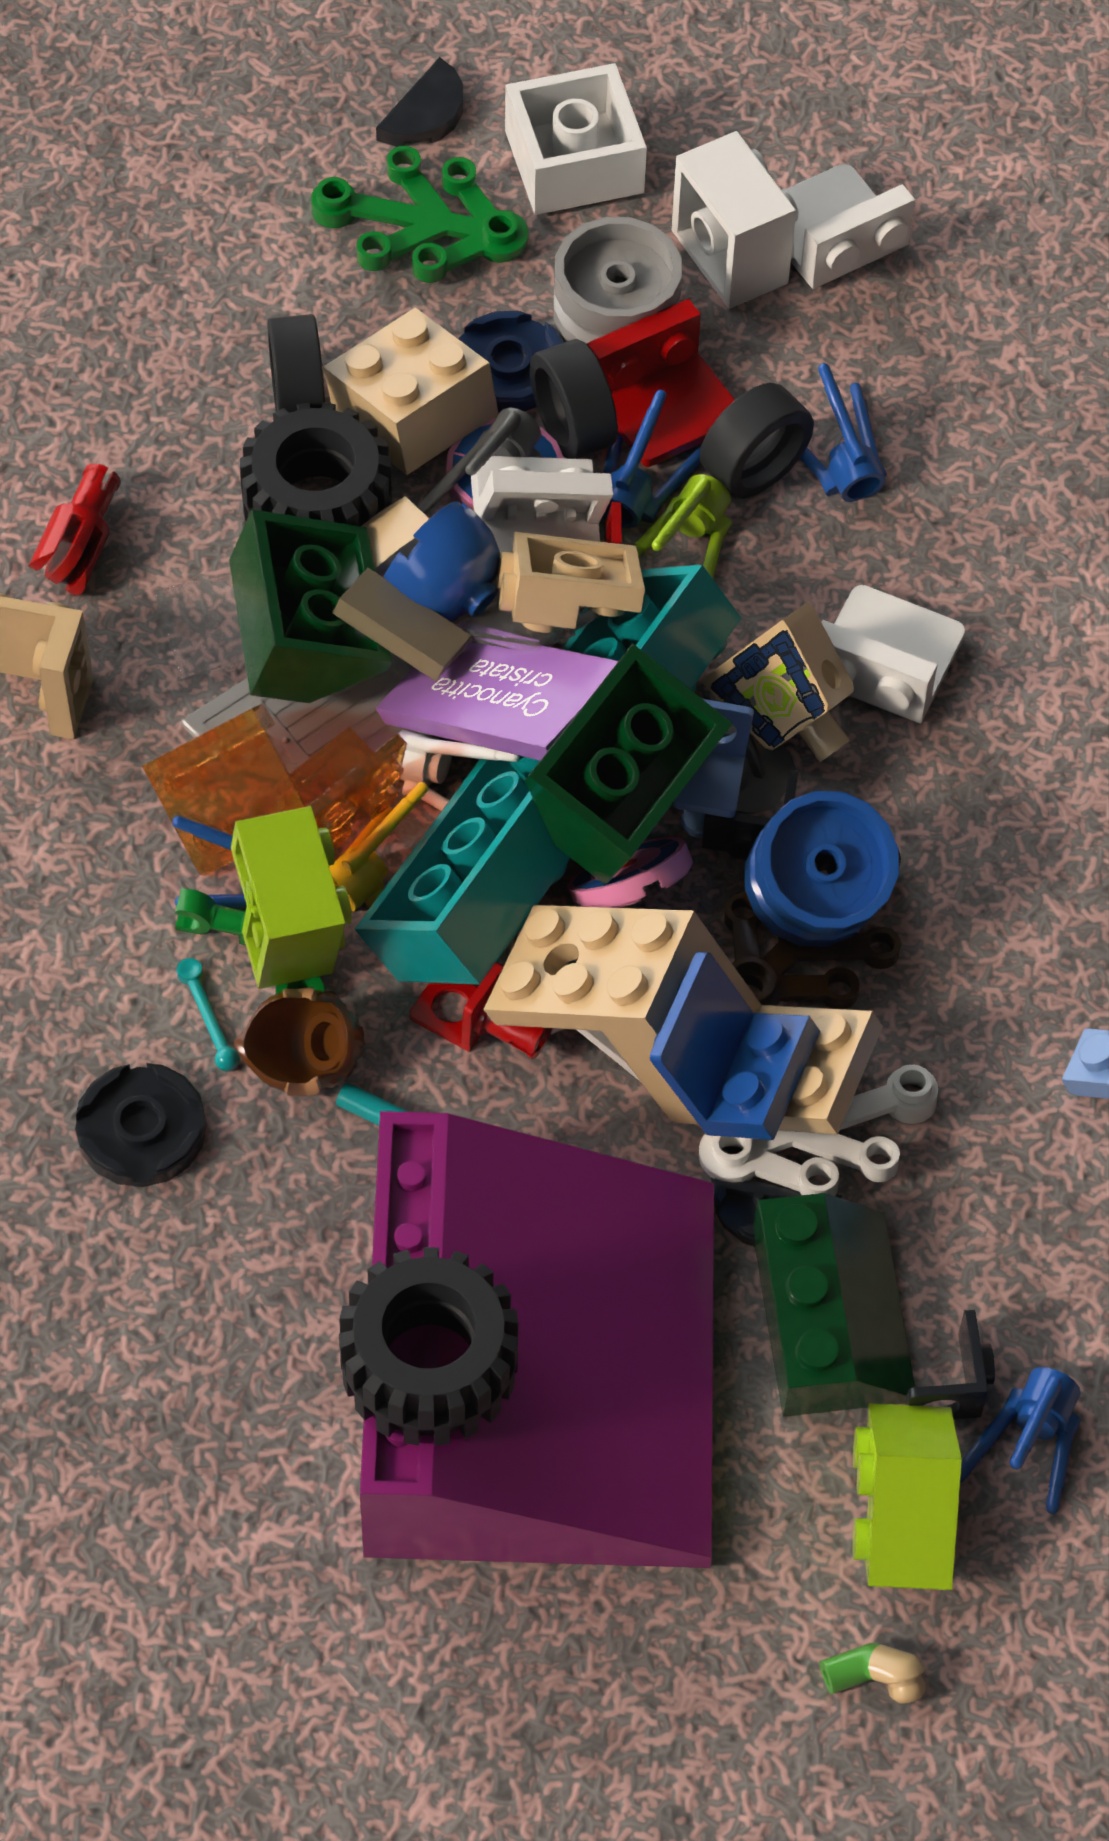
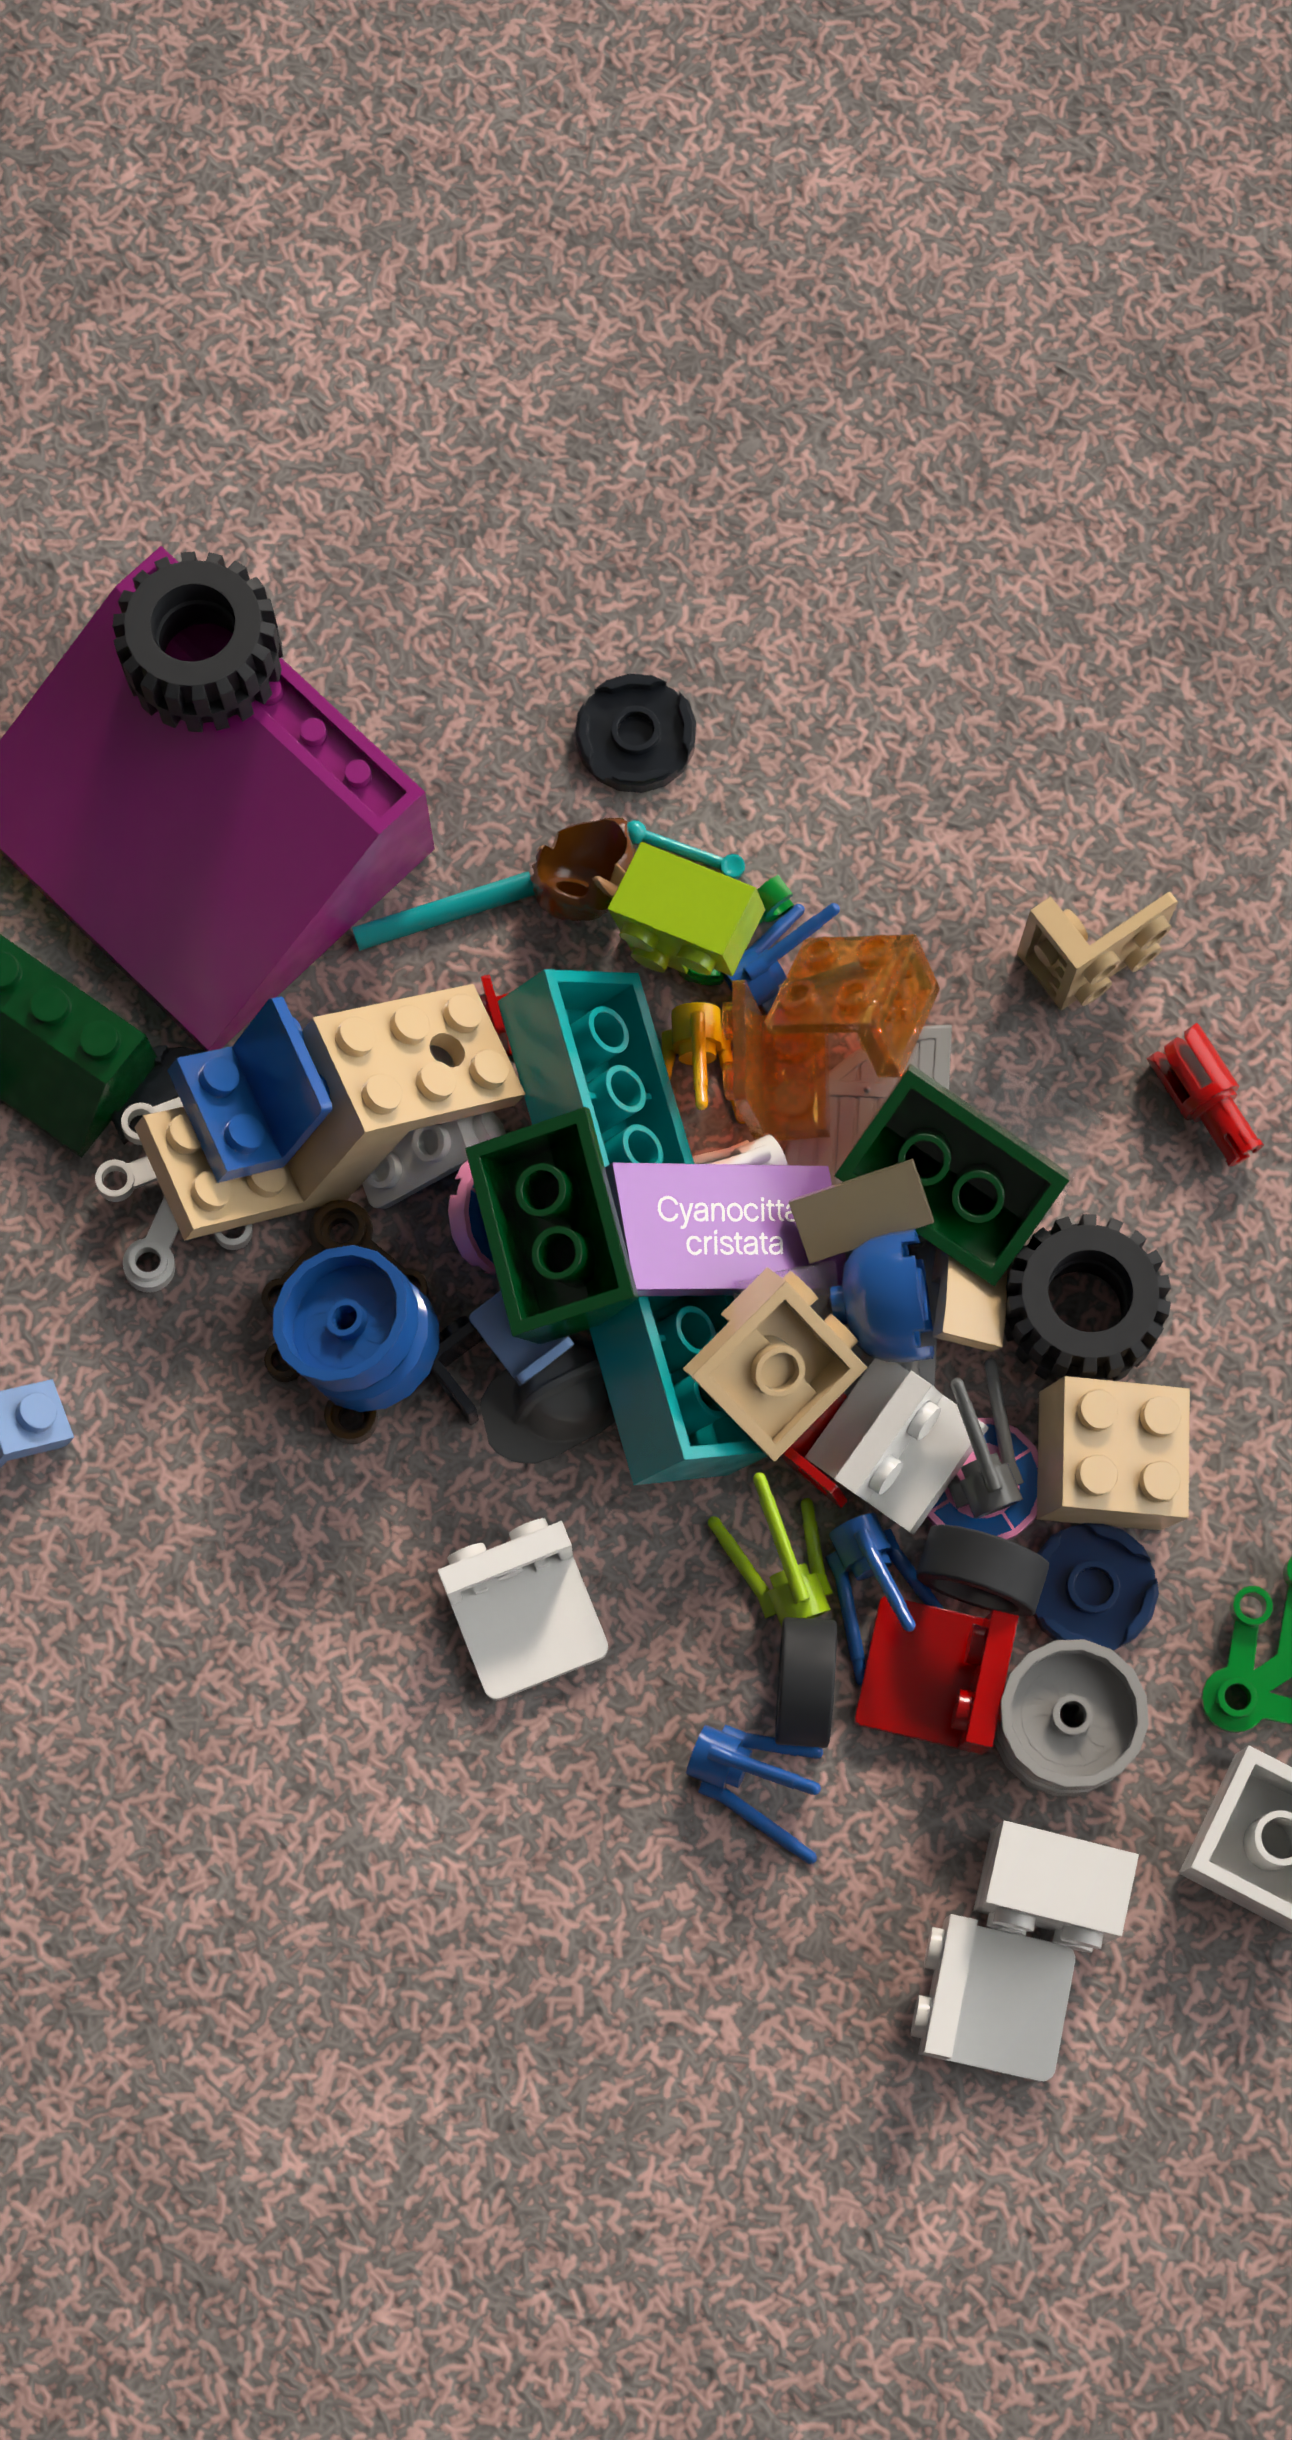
camera: 135 degrees right, 15 degrees up
black tyre [267,314,325,413] -> none
torso [701,601,854,762] -> none

